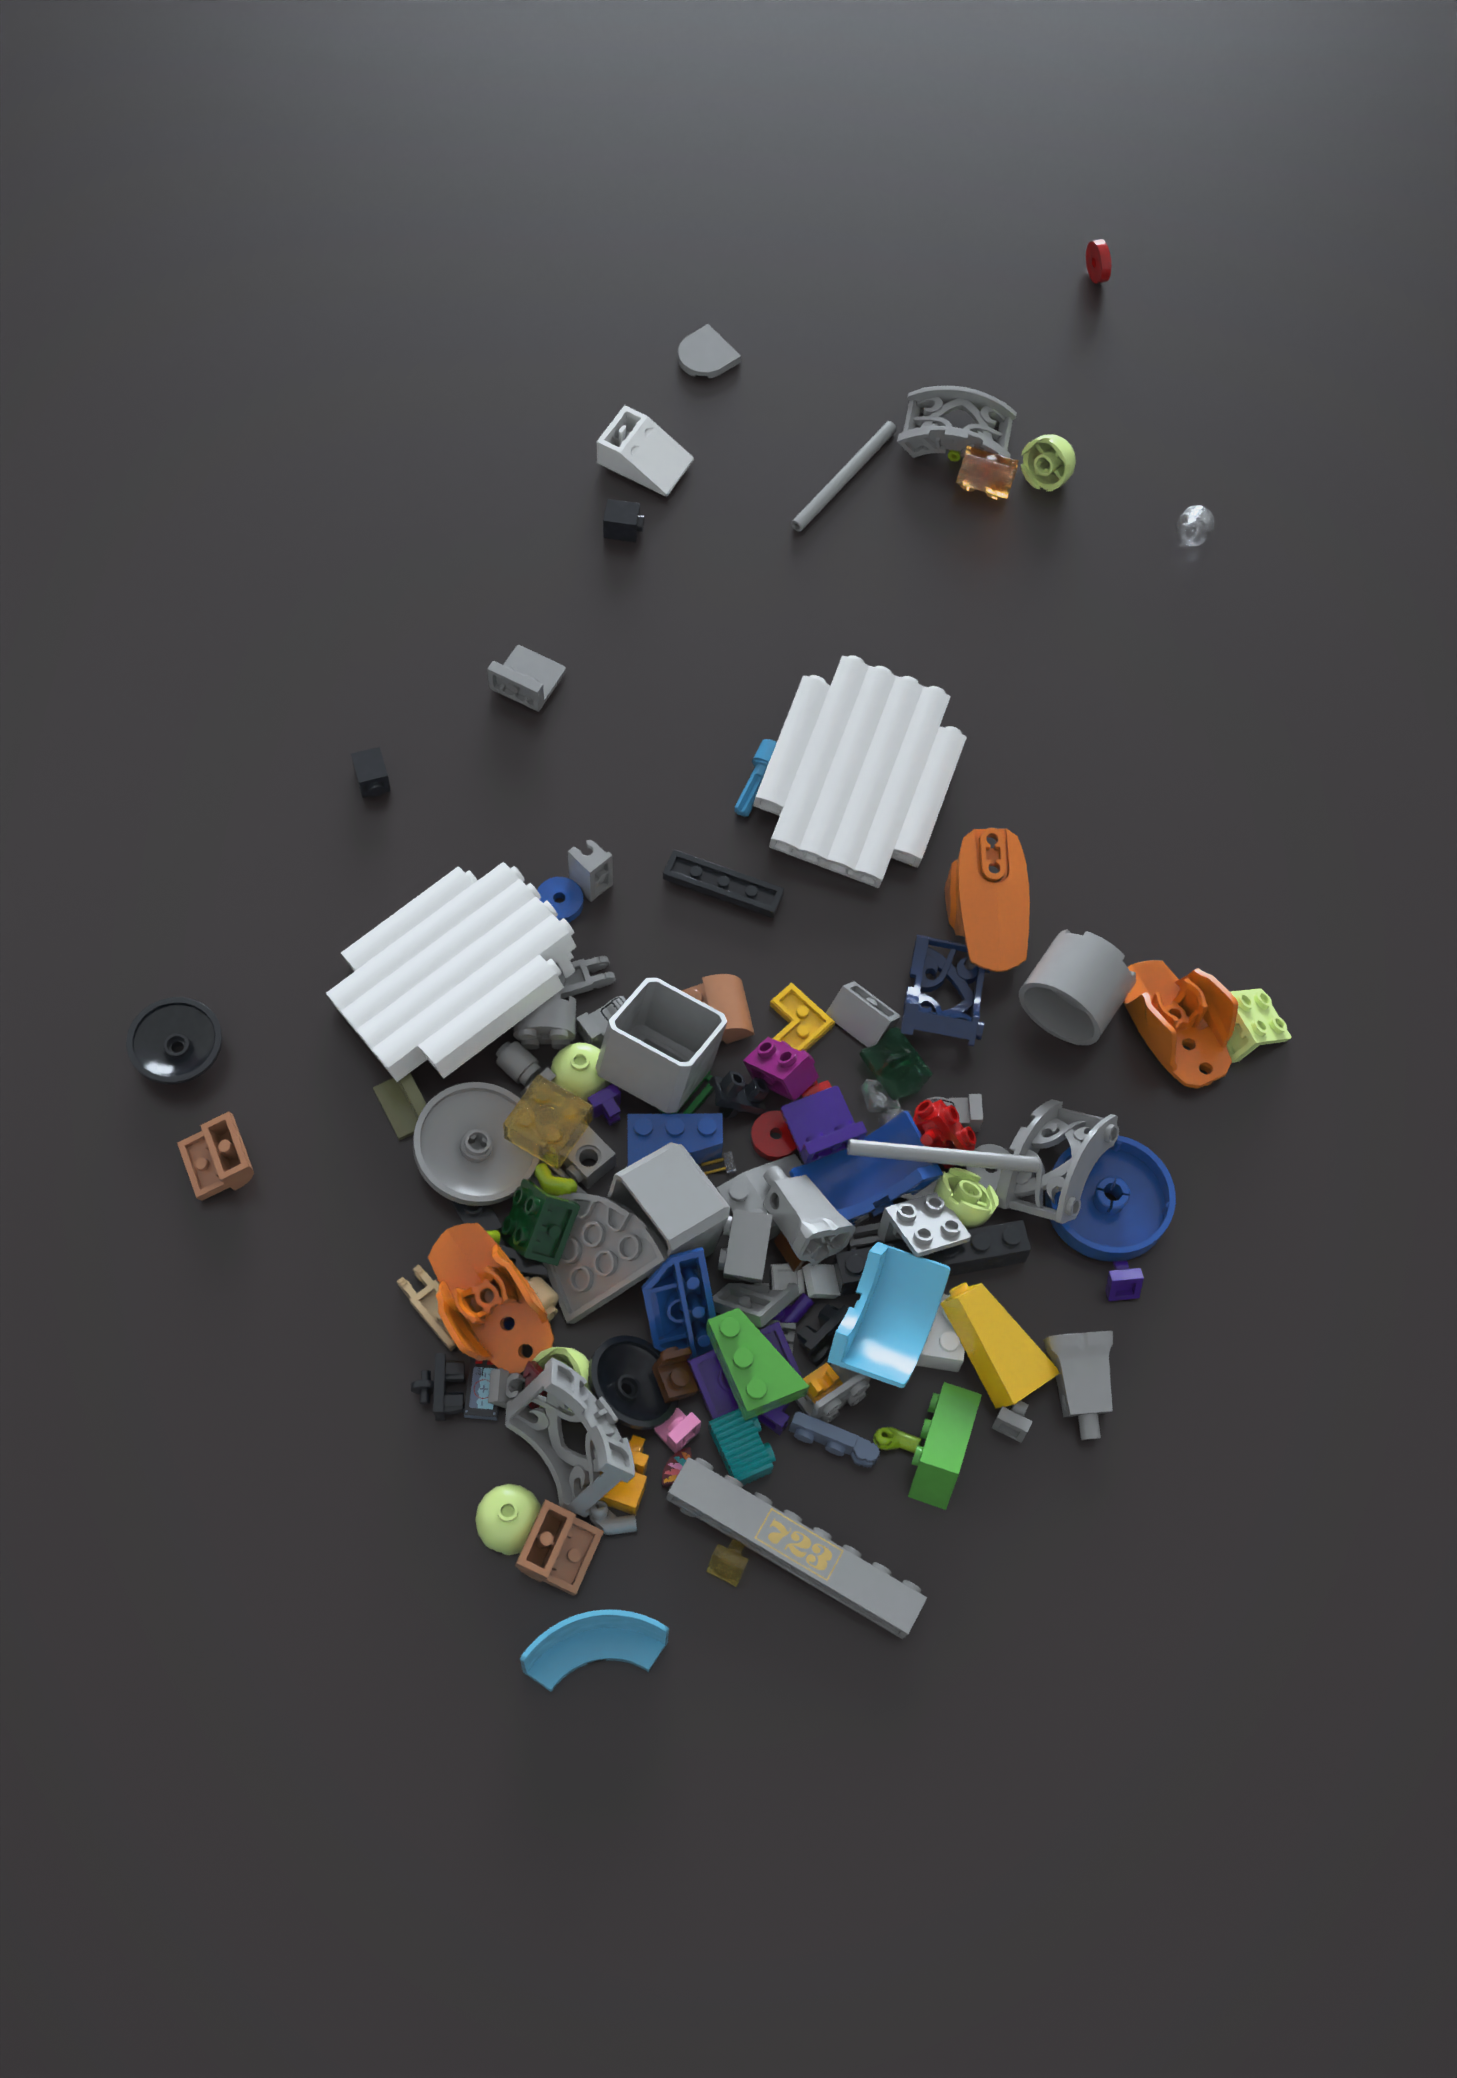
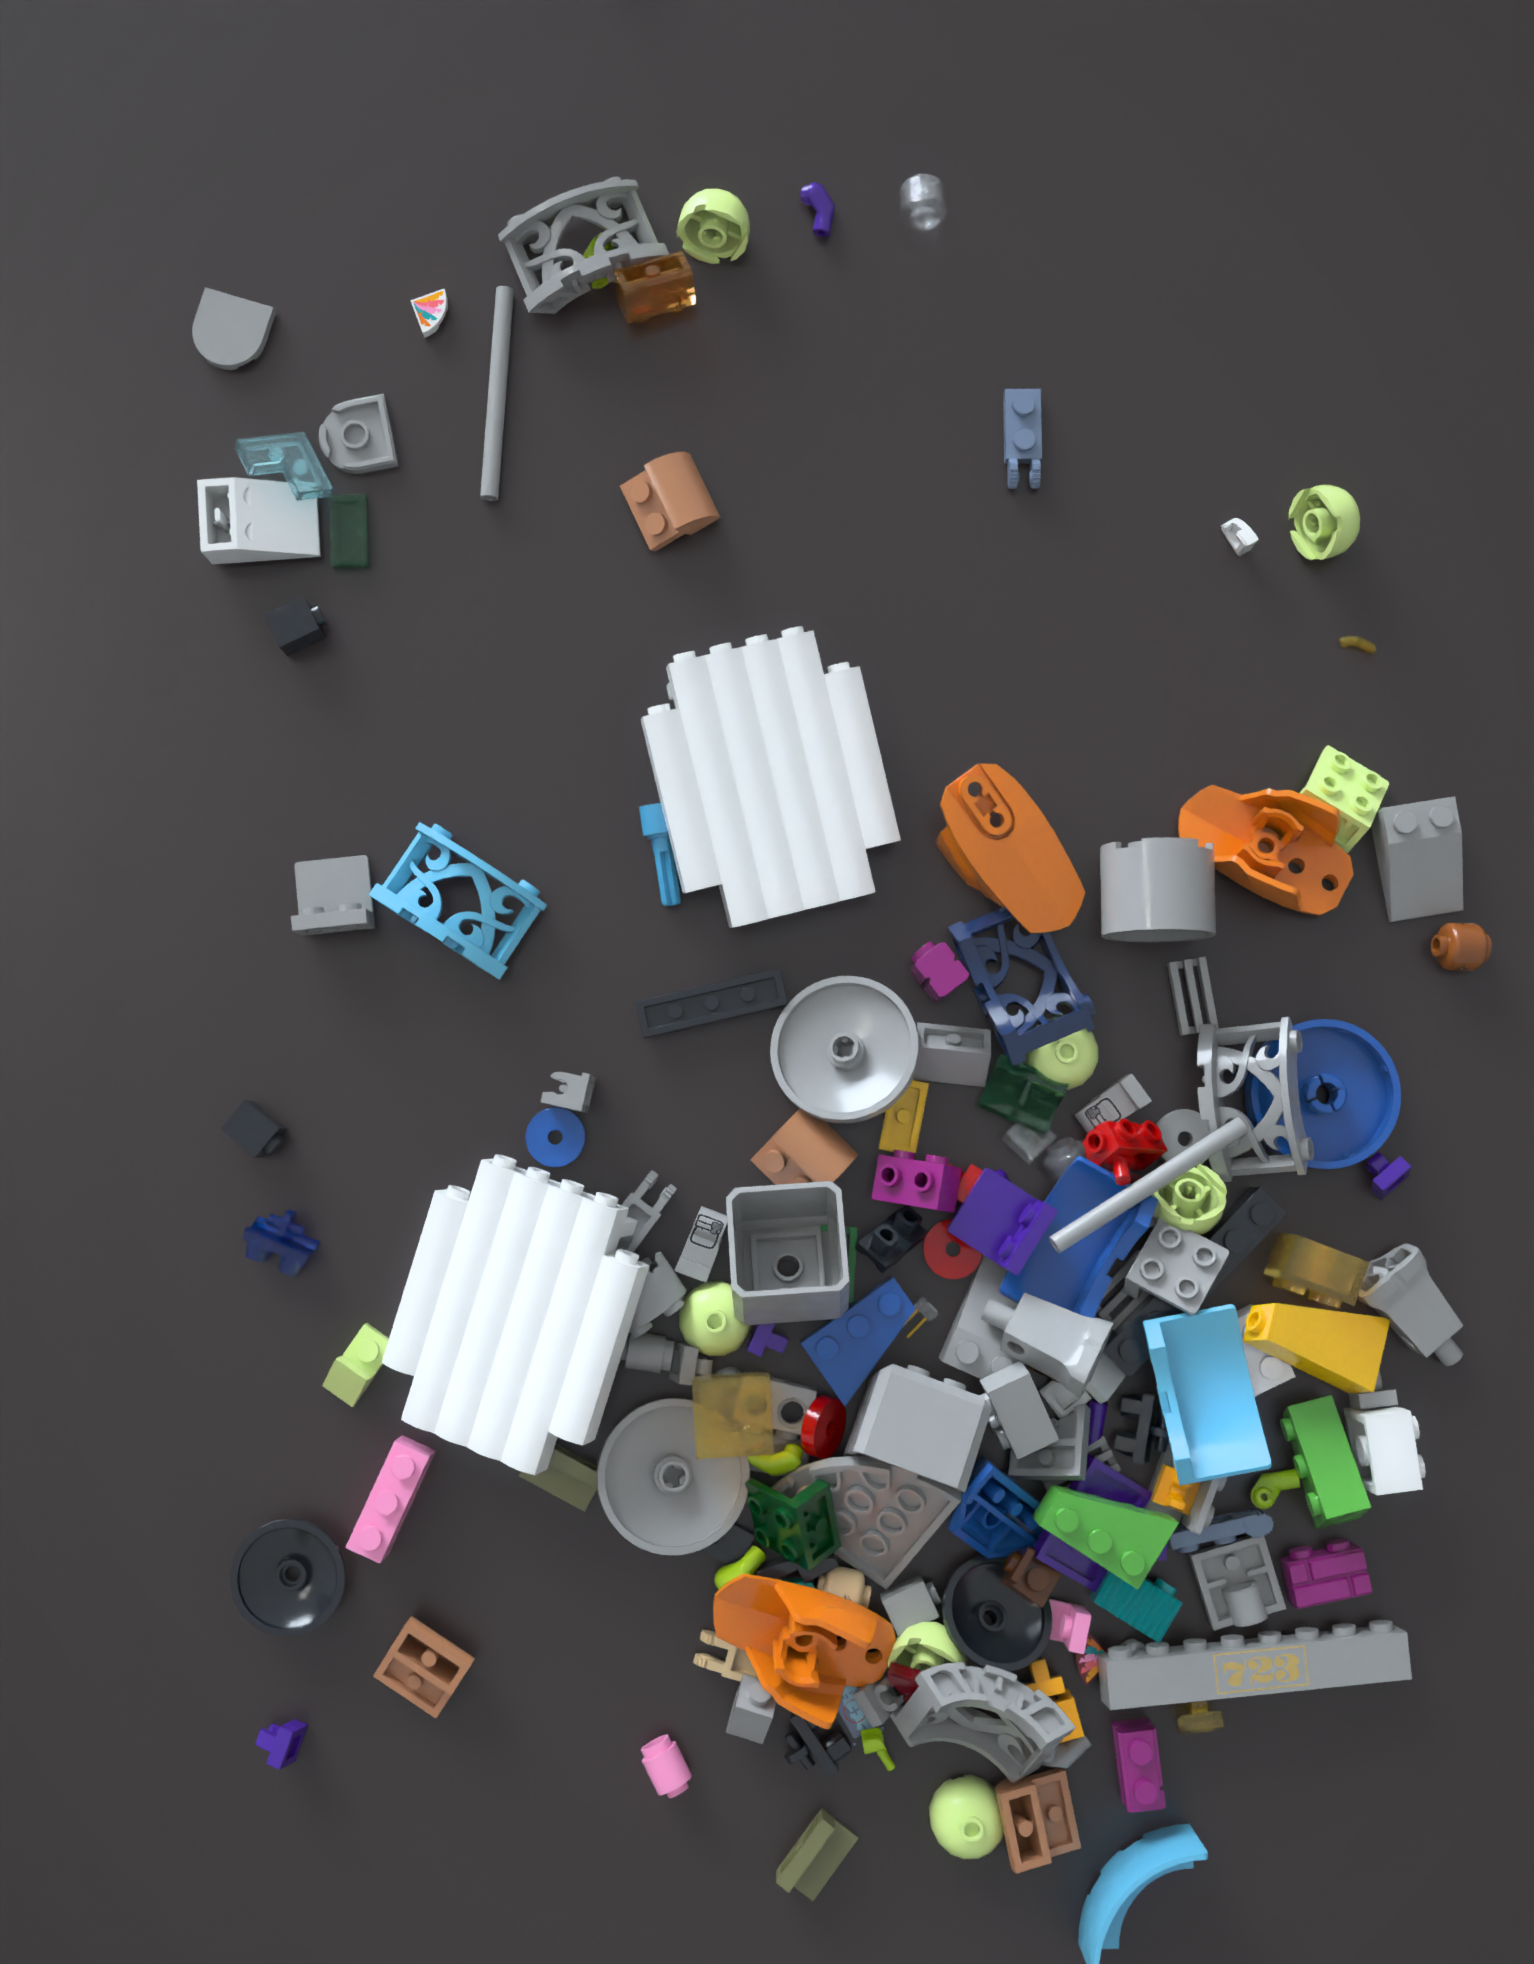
camera: 30 degrees left, 20 degrees up
none -> clear light blue tile [234,432,333,501]
none -> clear blue hips [242,1209,320,1277]
none -> dark purple tile [255,1719,308,1770]
none -> light grey tile [319,394,399,474]
none -> yellowish green slope [322,1323,389,1407]
none -> clear green tile [329,494,370,569]
none -> bright pink brick [345,1435,436,1564]
none -> medium azure fence [369,822,547,980]
none -> tile [411,289,448,338]
none -> nougat brick [620,452,721,552]
none -> bright pink brick [641,1734,692,1798]
none -> light grey brick [726,1674,776,1744]
none -> light grey dish [770,976,920,1123]
none -> olive panel [776,1808,859,1901]
none -> dark purple arm [800,182,835,237]
none -> red piece [801,1395,846,1459]
none -> lime hand [860,1727,895,1771]
none -> light grey brick [880,1574,942,1637]
none -> magenta brick [910,941,969,1003]
none -> sand blue hinge [1003,389,1042,489]
none -> yellowish green cylinder [1024,1017,1098,1091]
none -> magenta brick [1111,1718,1166,1813]
none -> light grey tile [1167,956,1219,1036]
none -> light grey plate [1188,1535,1287,1631]
none -> white tile [1221,518,1259,556]
none -> clear yellow brick [1263,1233,1370,1309]
none -> magenta brick [1280,1538,1373,1609]
none -> yellowish green cylinder [1289,485,1360,560]
none -> clear yellow leg [1340,635,1376,654]
none -> white brick [1343,1405,1426,1495]
none -> light grey slope [1371,796,1463,923]
none -> dark orange head [1431,922,1492,971]

